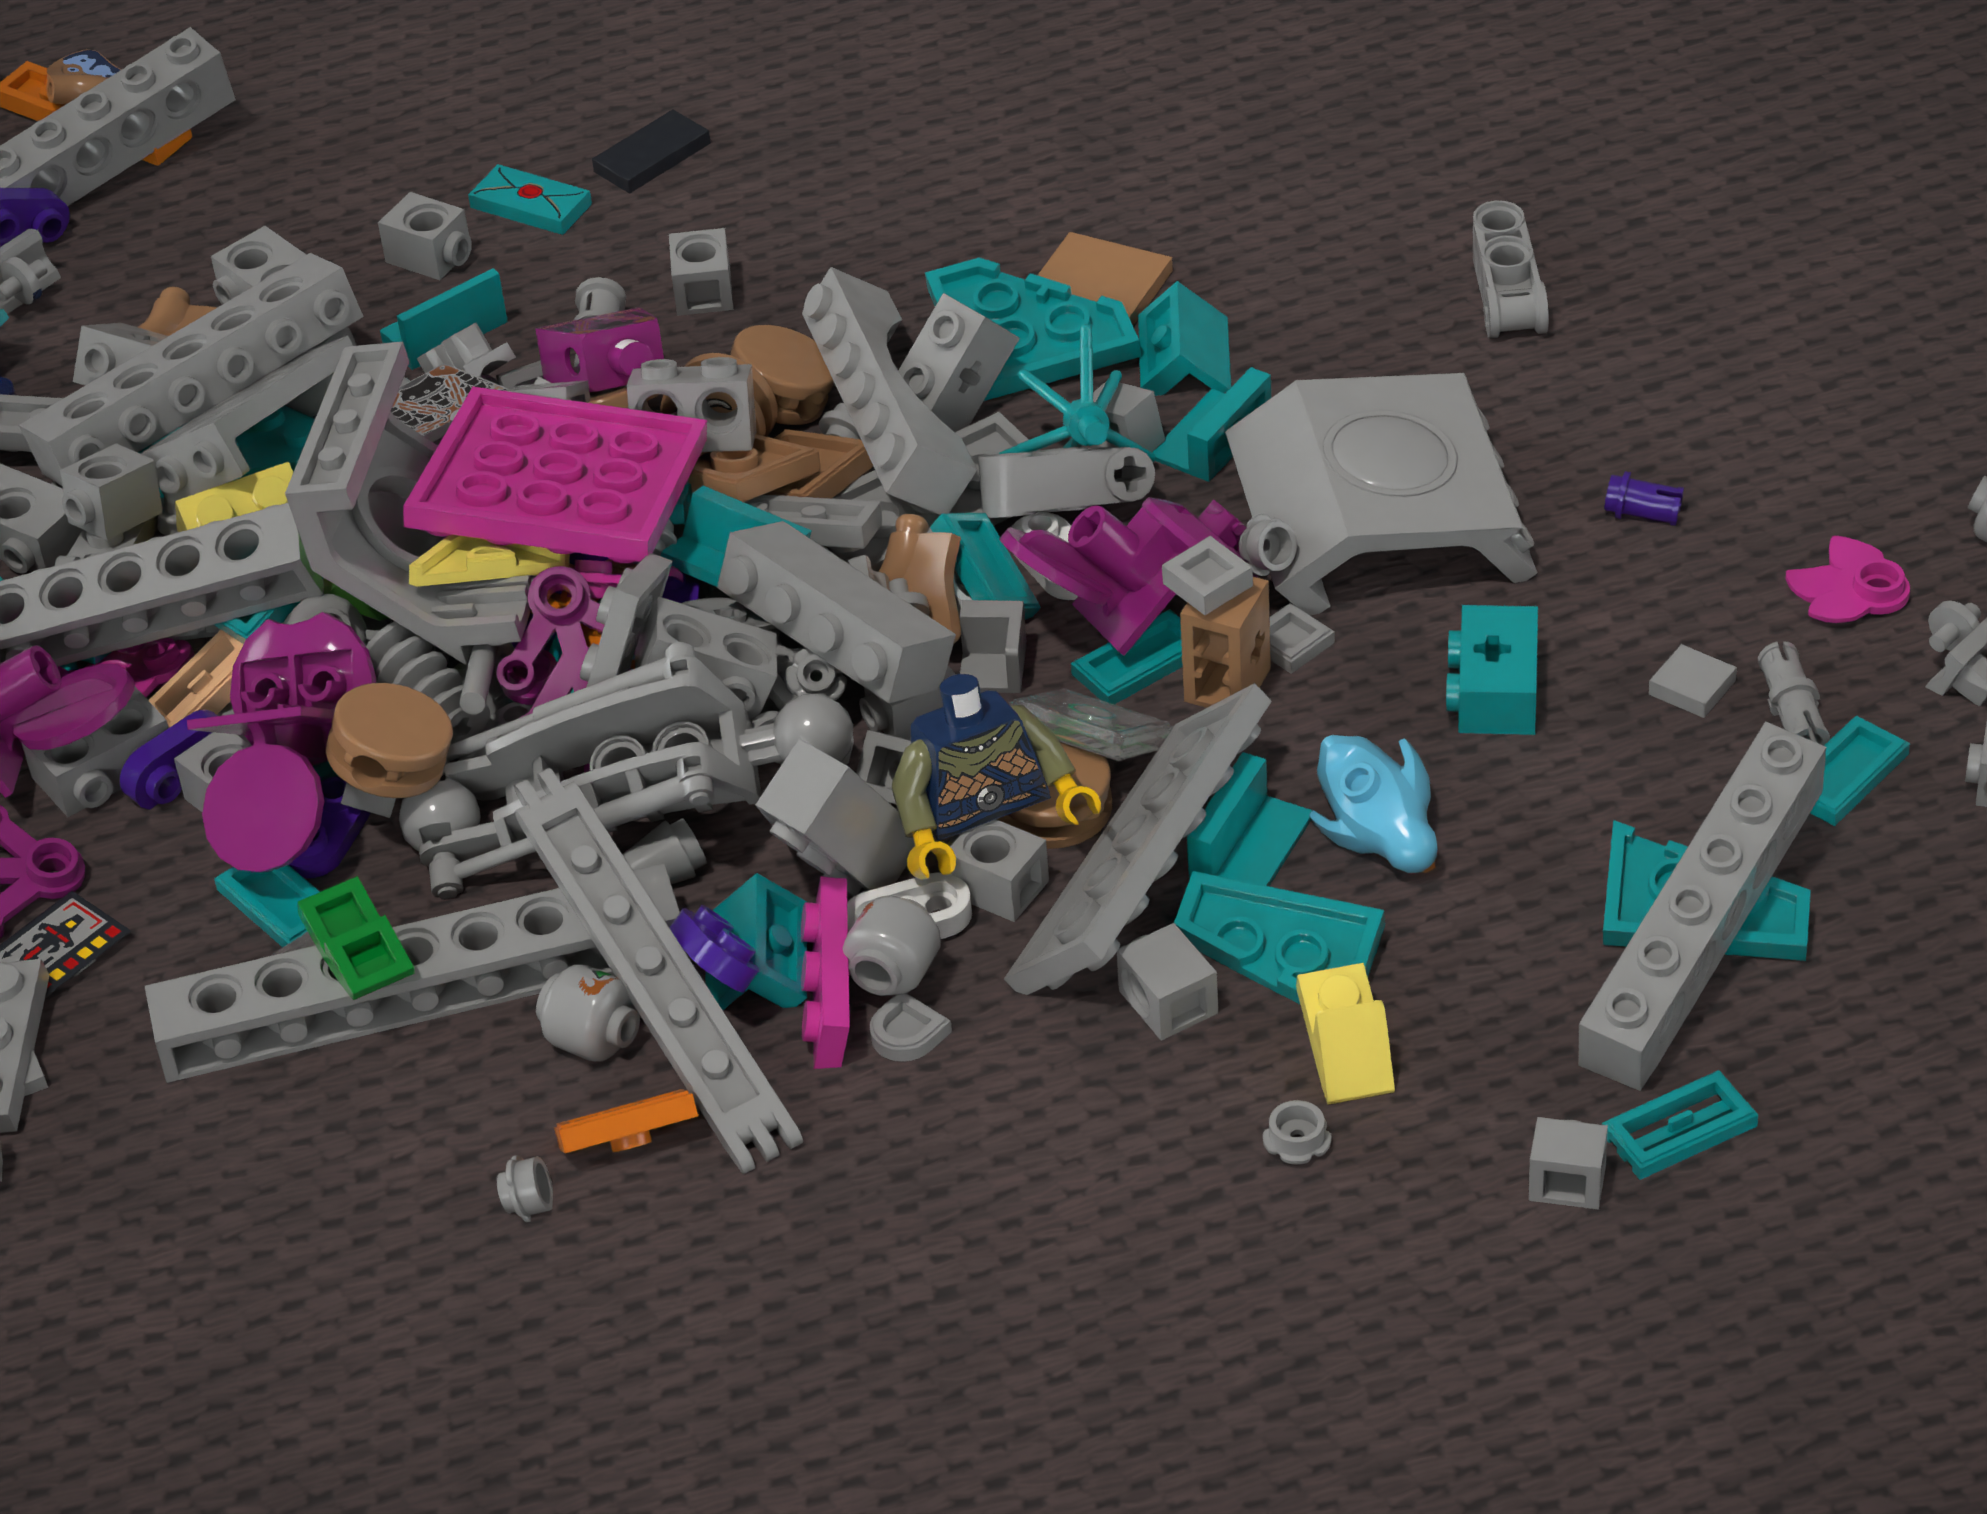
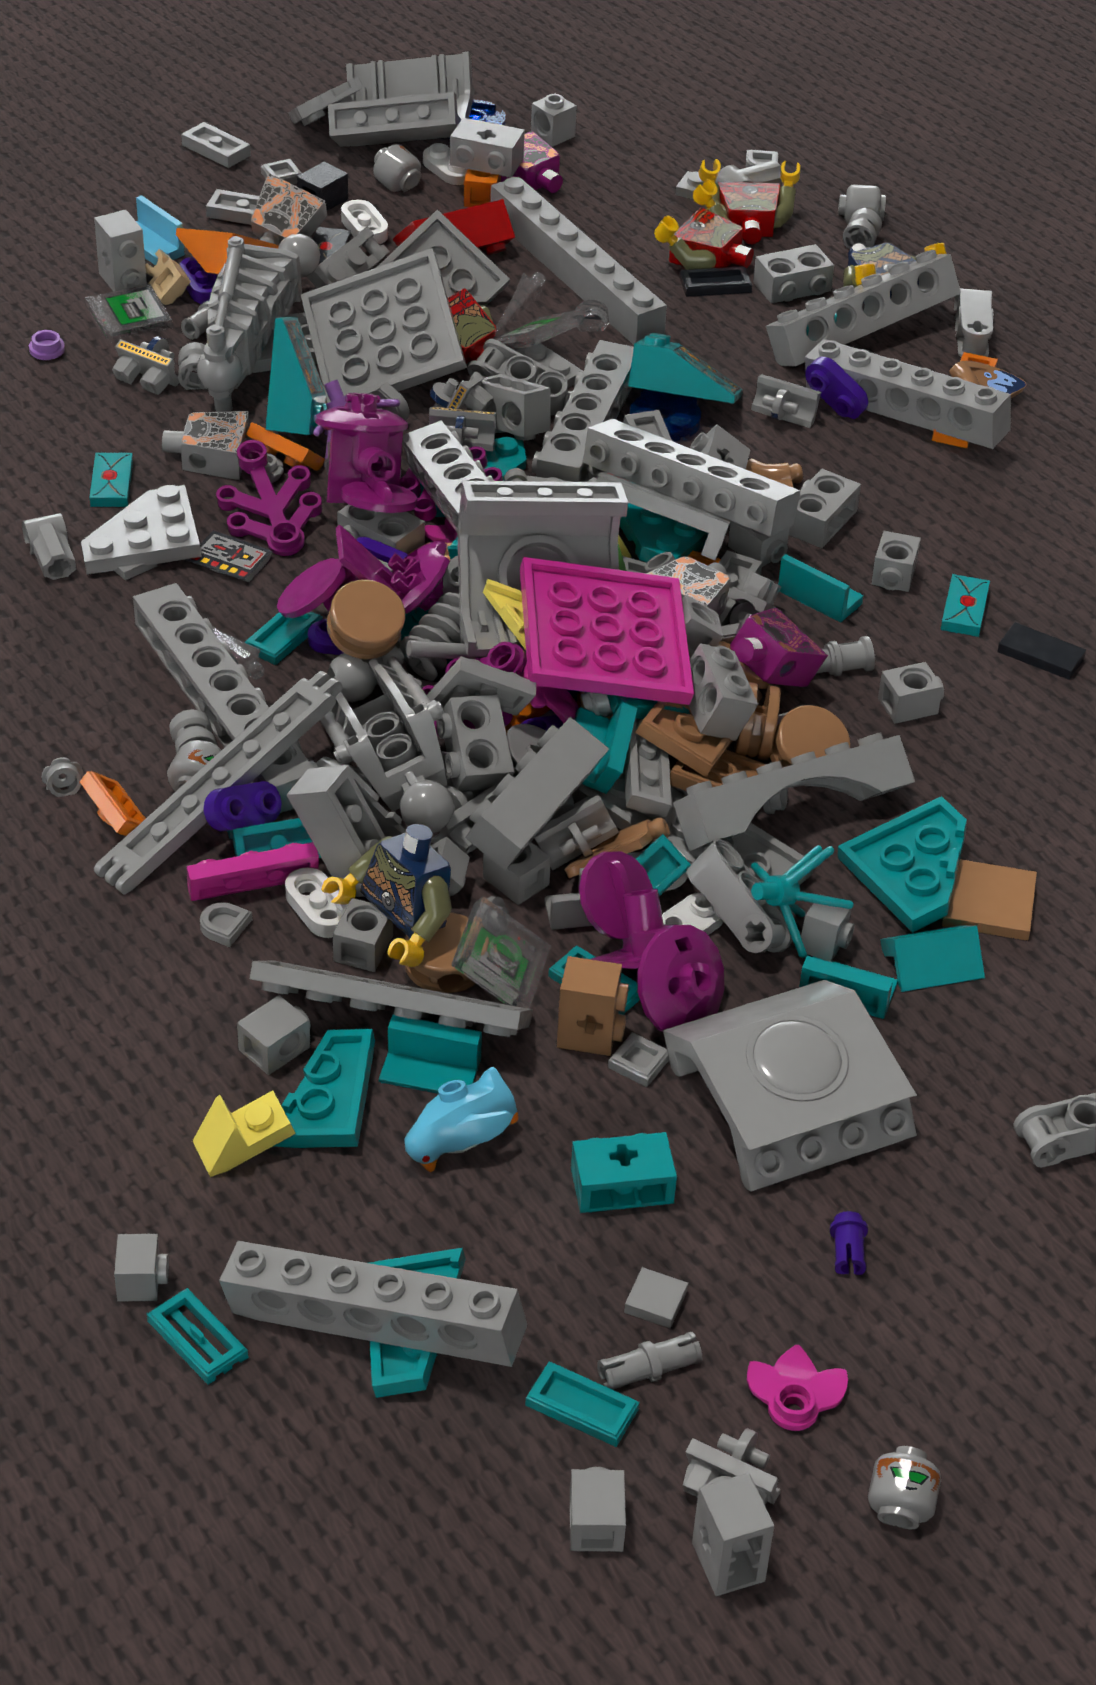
camera: 70 degrees right, 0 degrees up
light grey brick [60,443,163,540] -> none
green slope [297,876,415,1000] -> none
light grey head [842,896,941,996] -> none
light grey brick [898,293,1020,432] -> none
light grey plate [1162,536,1253,615] -> none
light grey plate [1239,514,1297,576] -> none
light grey plate [1263,1100,1332,1165] -> none
none -> light grey wheel [169,709,217,754]

